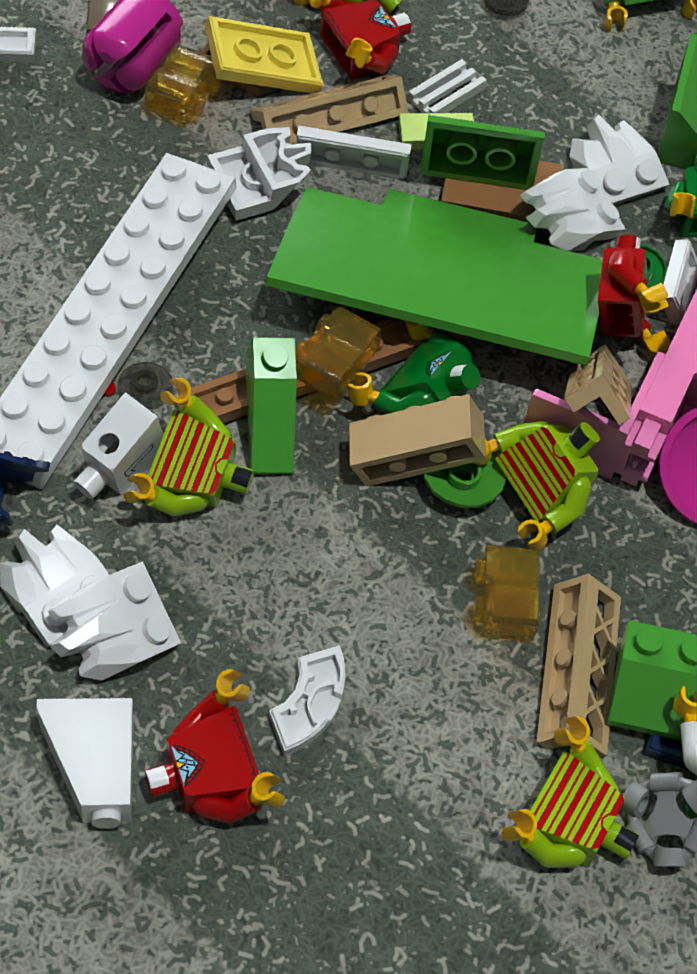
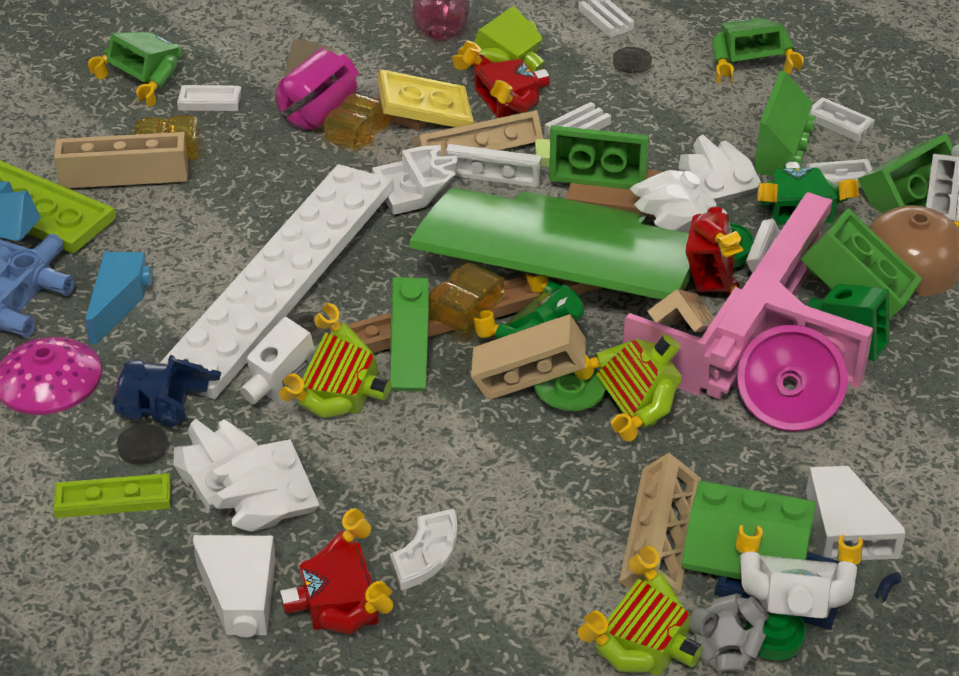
camera: 10 degrees right, 15 degrees down
clear yellow brick [472,545,539,641] -> none

